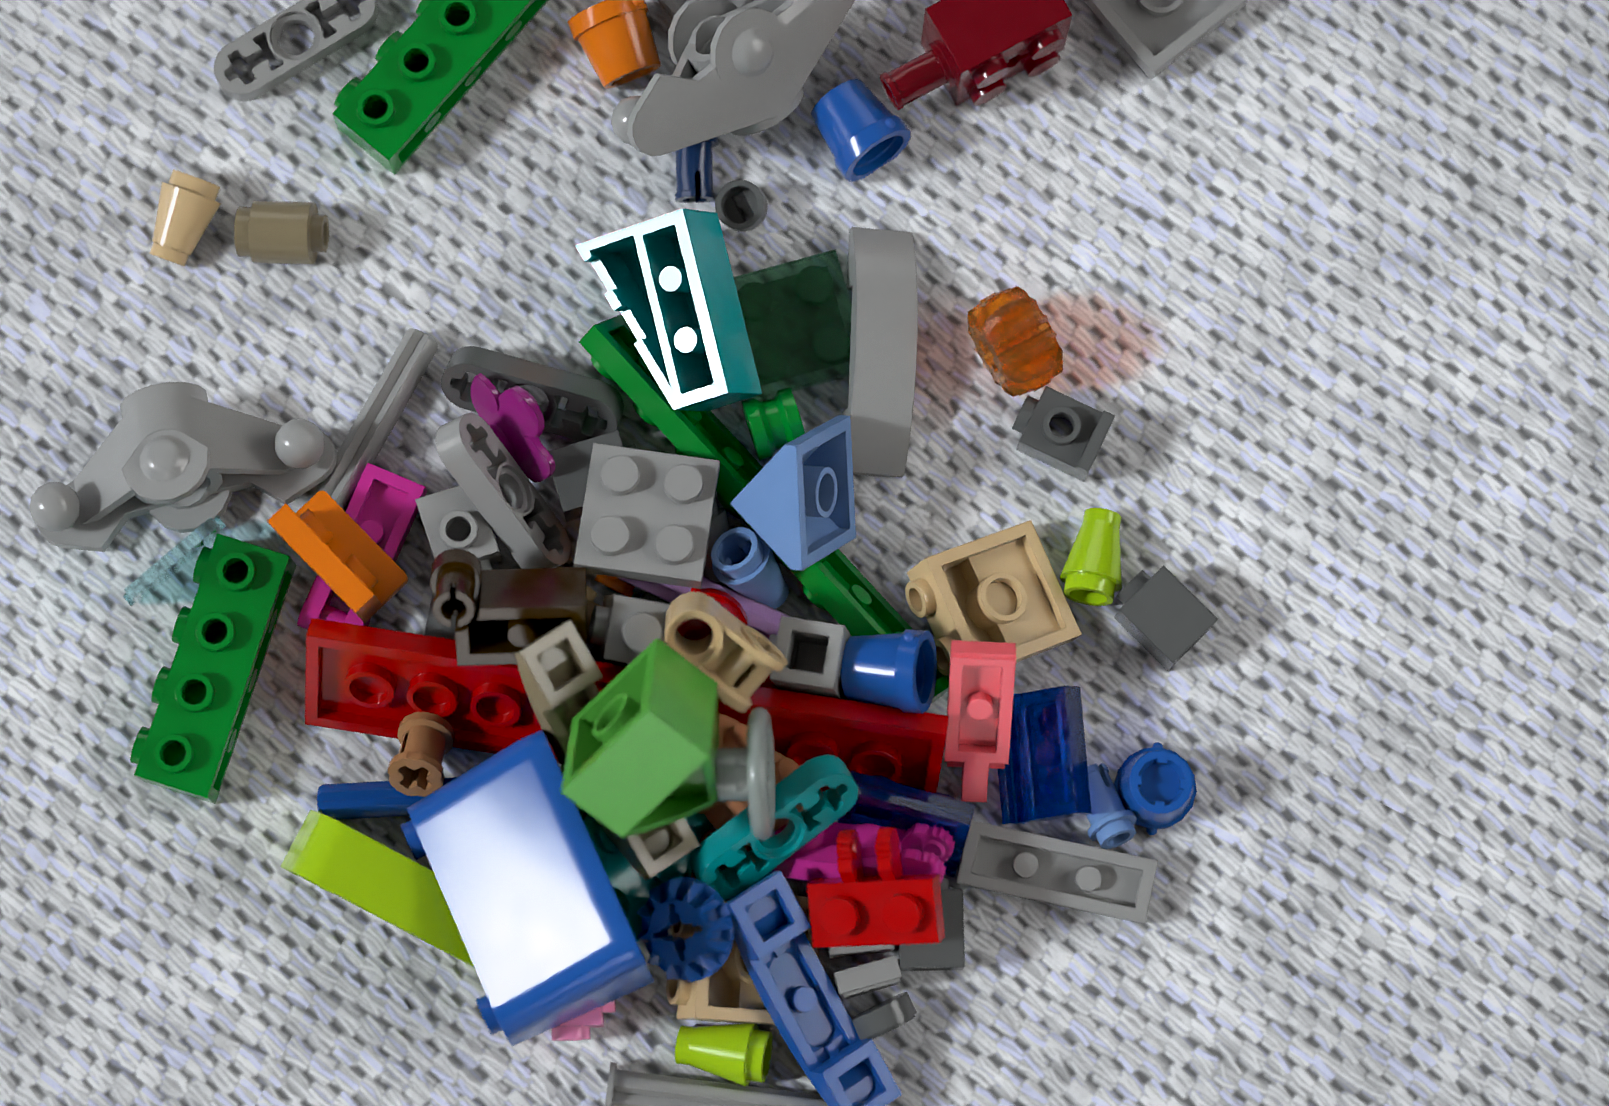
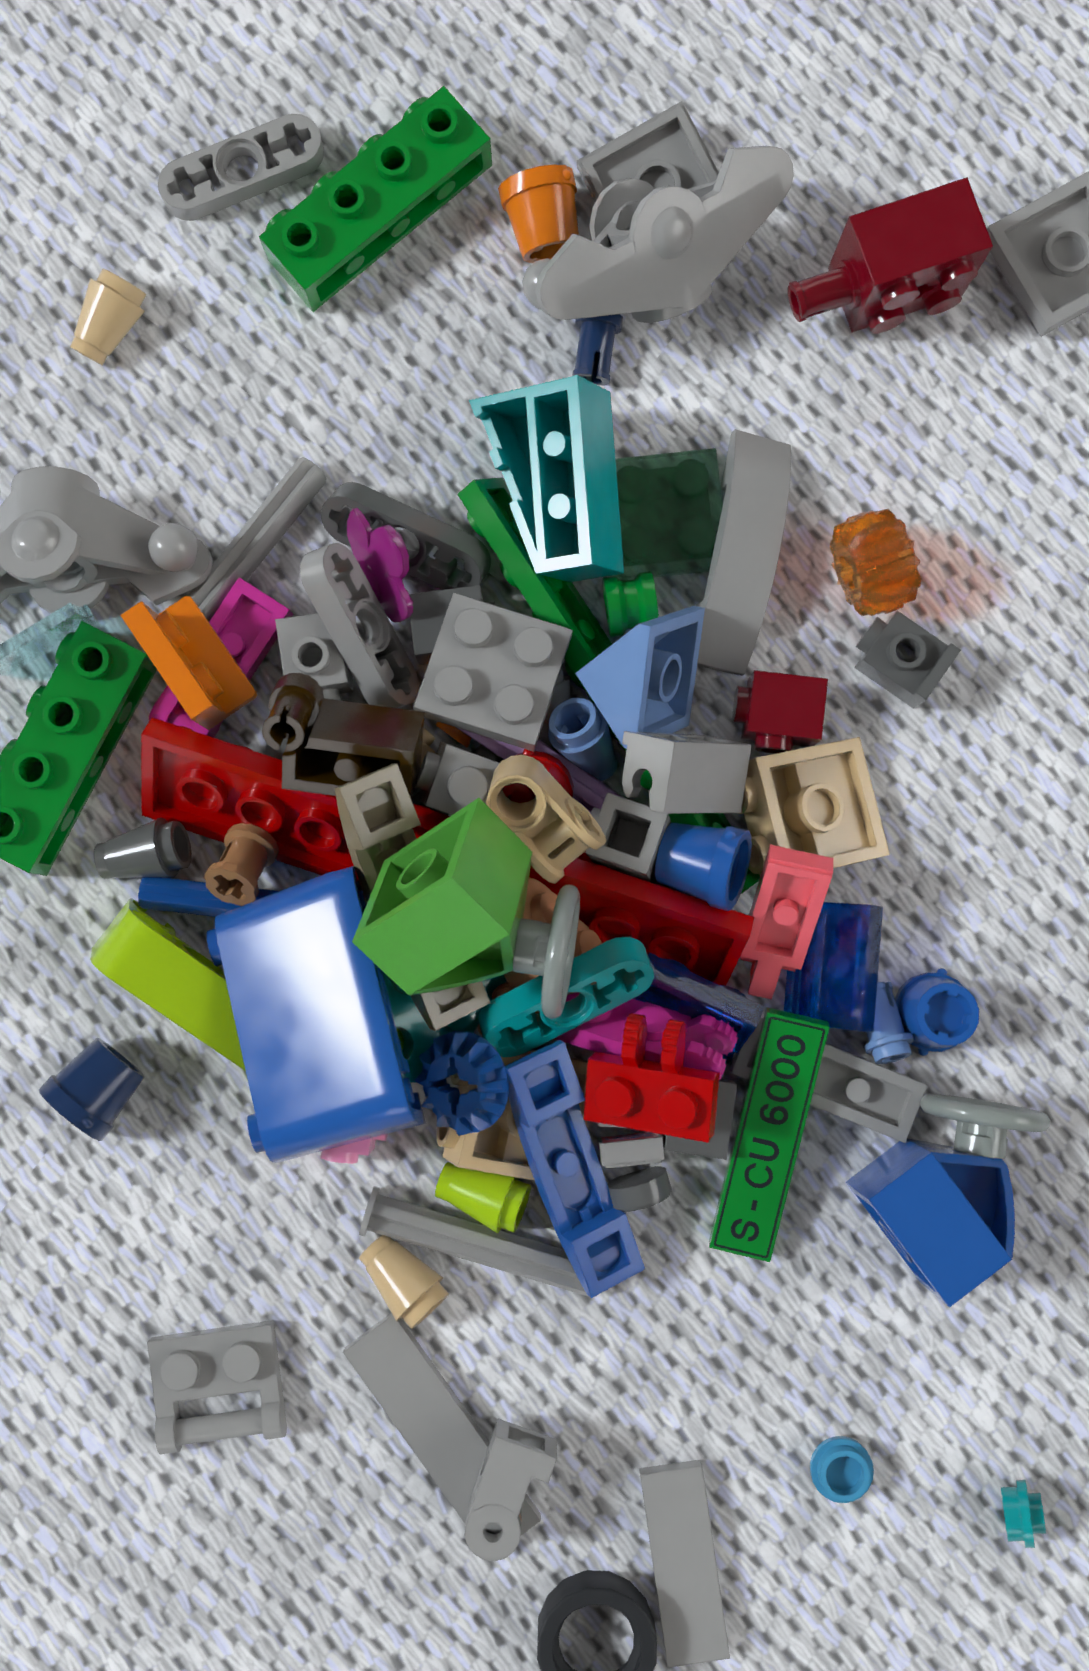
camera: 15 degrees right, 5 degrees up
dark tan brick [234,201,329,265] -> none
dark grey hinge [715,180,768,232] -> none
blue piece [811,79,911,182] -> none
lime cone [1060,508,1122,606] -> none
dark grey brick [1114,565,1218,671] -> none
none -> dark blue piece [39,1038,145,1141]
none -> dark grey cone [94,818,192,879]
none -> light grey hinge [622,731,752,814]
none -> green tile [709,1007,830,1262]
none -> dark red brick [732,670,828,754]
none -> blue piece [846,1094,1050,1308]

